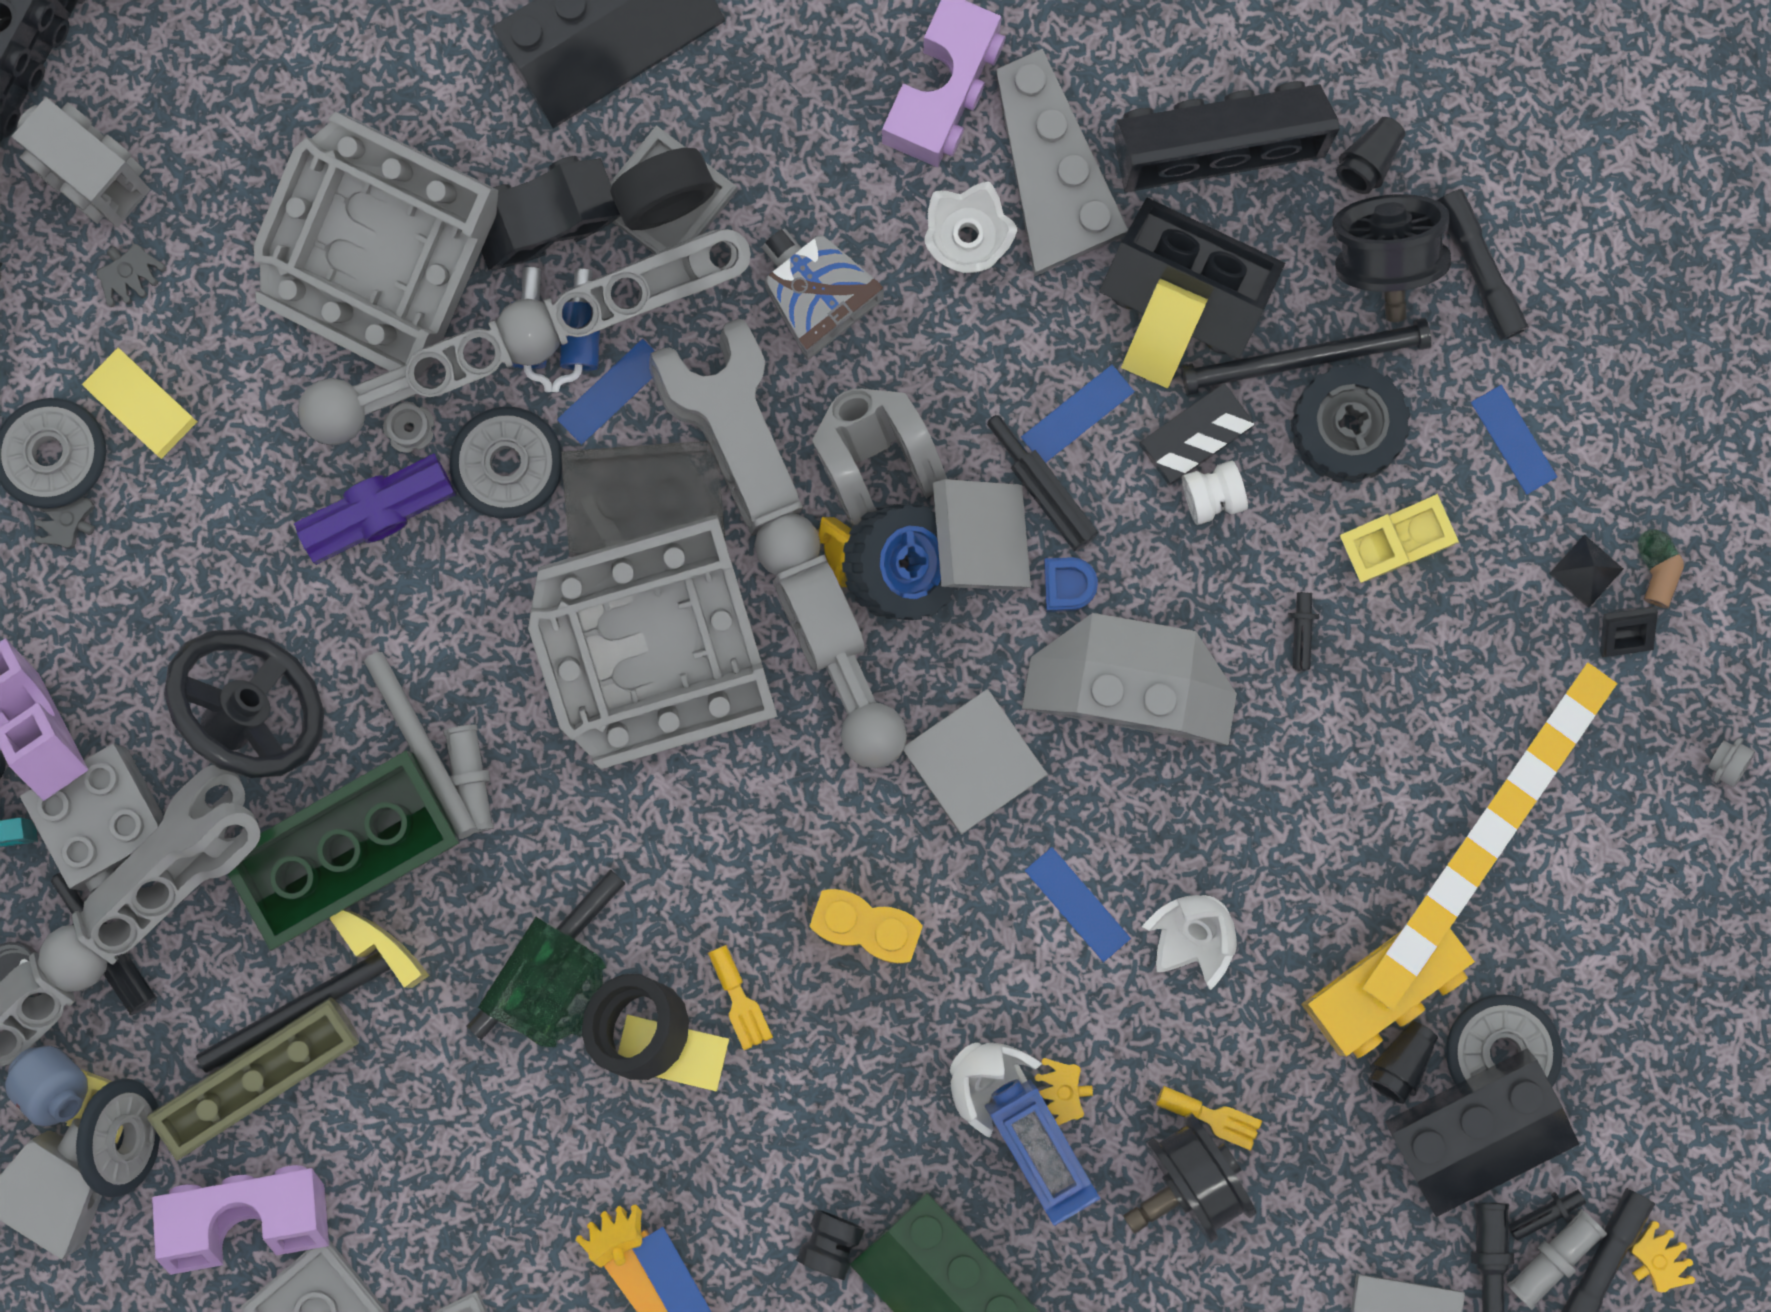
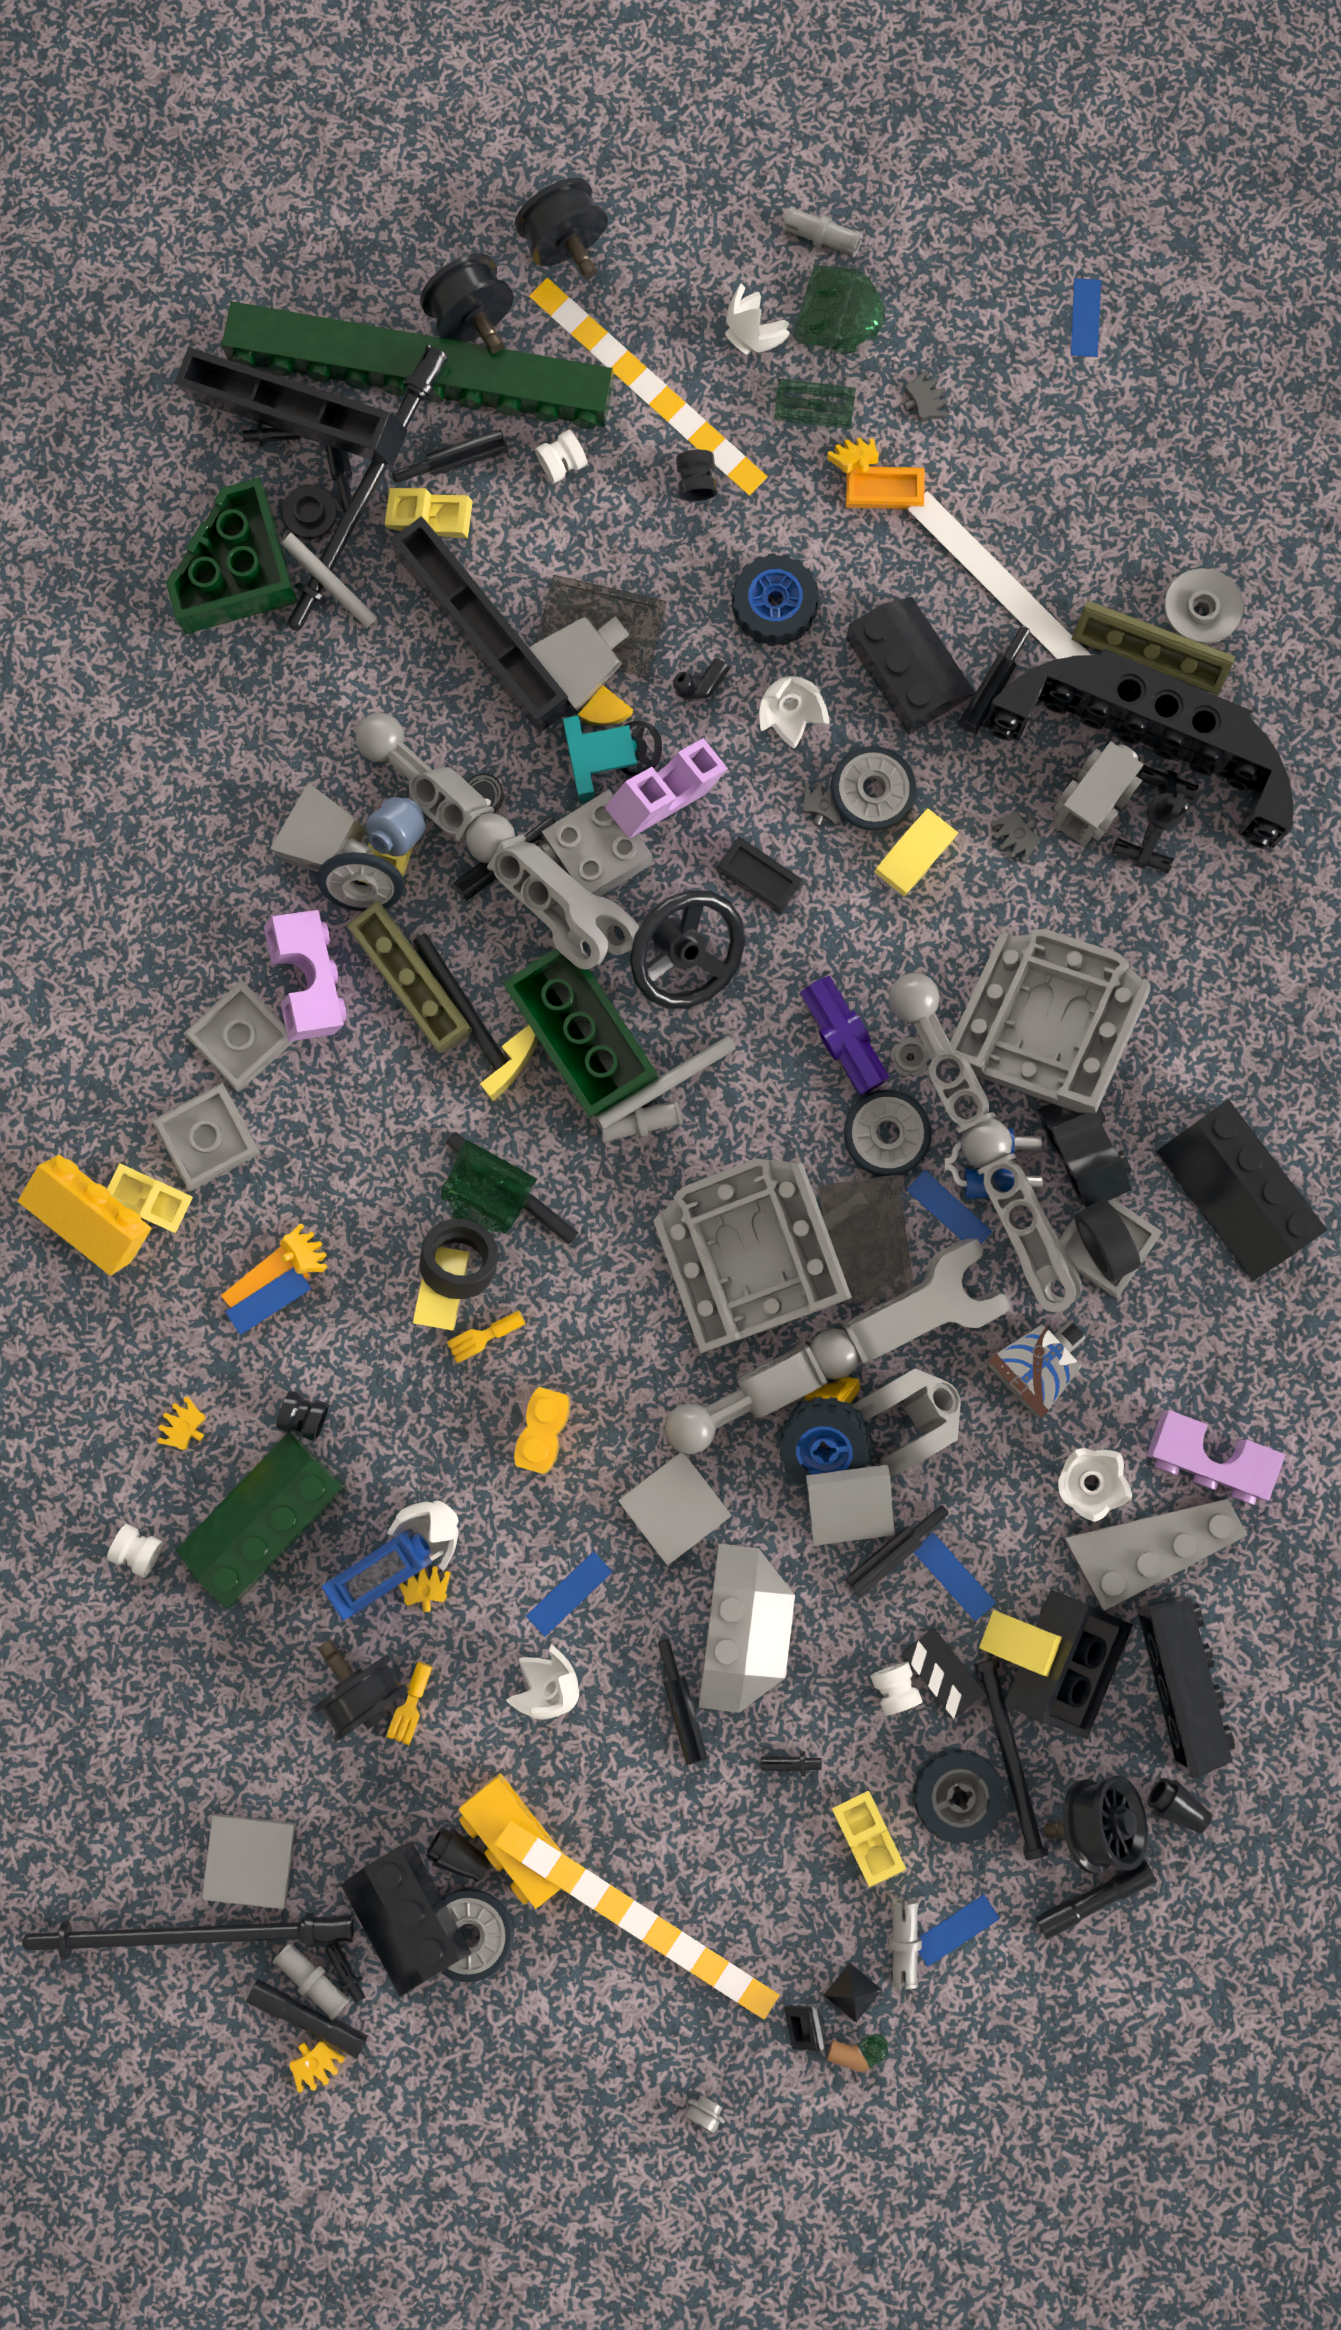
camera: 90 degrees right, 0 degrees up
blue tile [1044,557,1098,612] -> none
none -> black axle [658,1639,709,1765]
none -> black tile [716,836,804,914]
none -> light grey pin [888,1898,922,1989]
none -> black axle [1112,764,1199,874]

